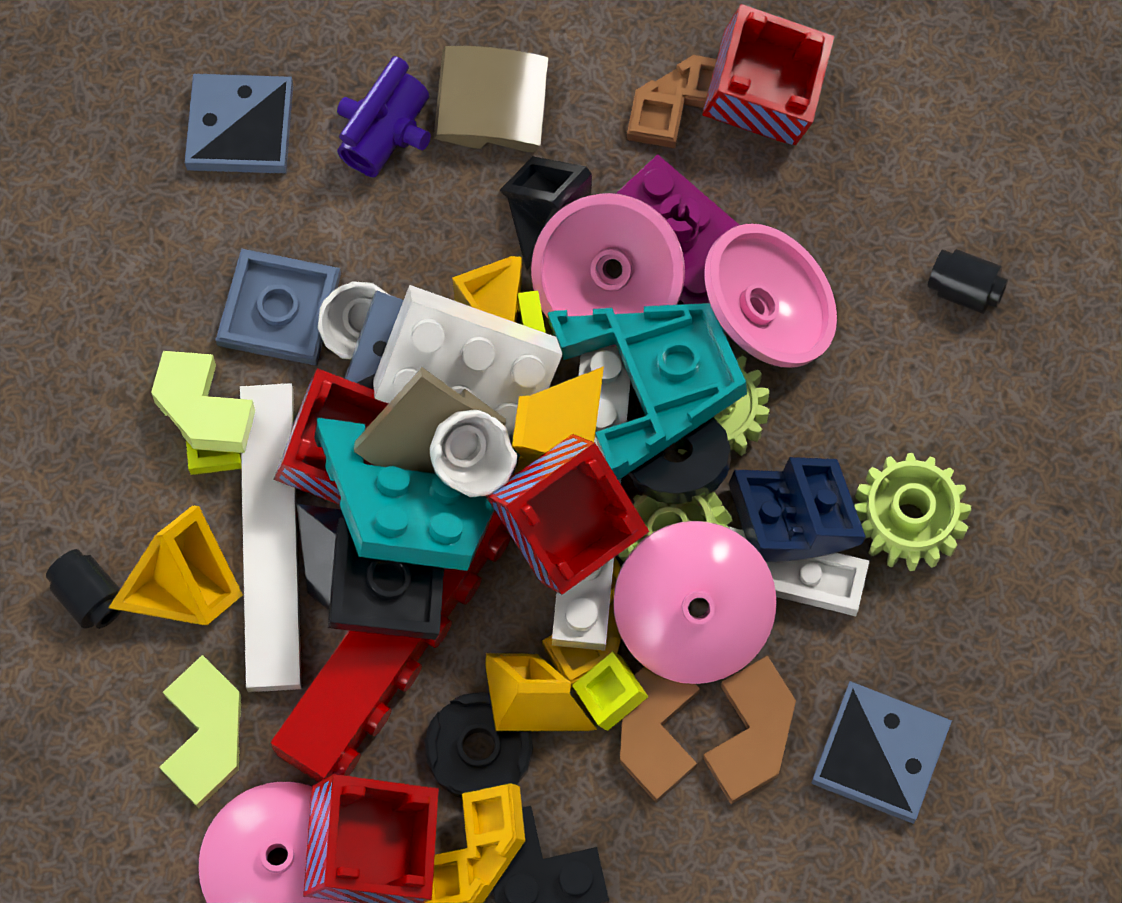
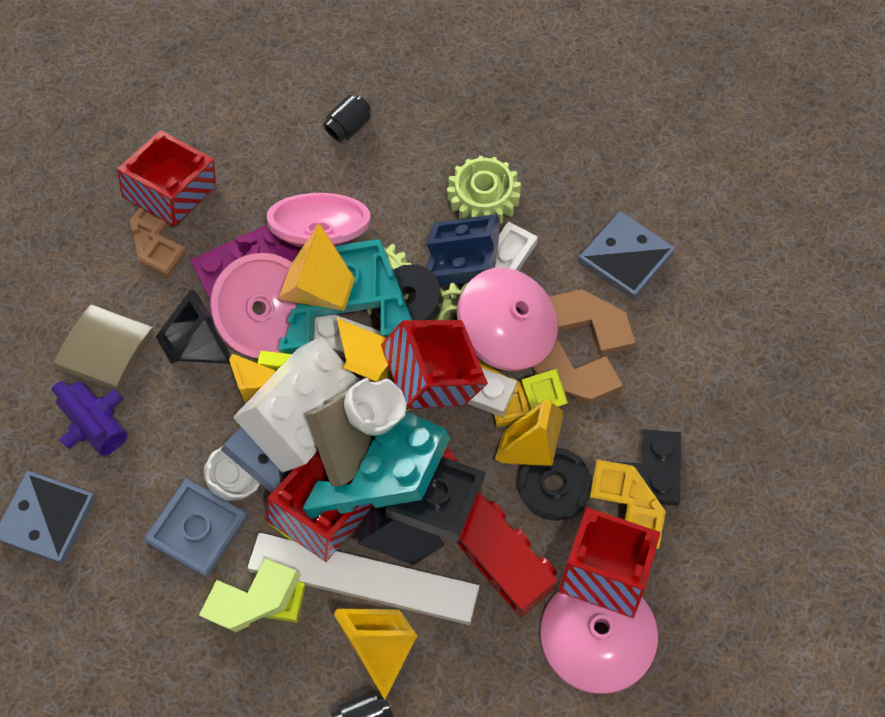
camera: 70 degrees left, 5 degrees down
yellowish green tile [159,655,241,809] -> none
none -> yellow slope [279,223,355,311]

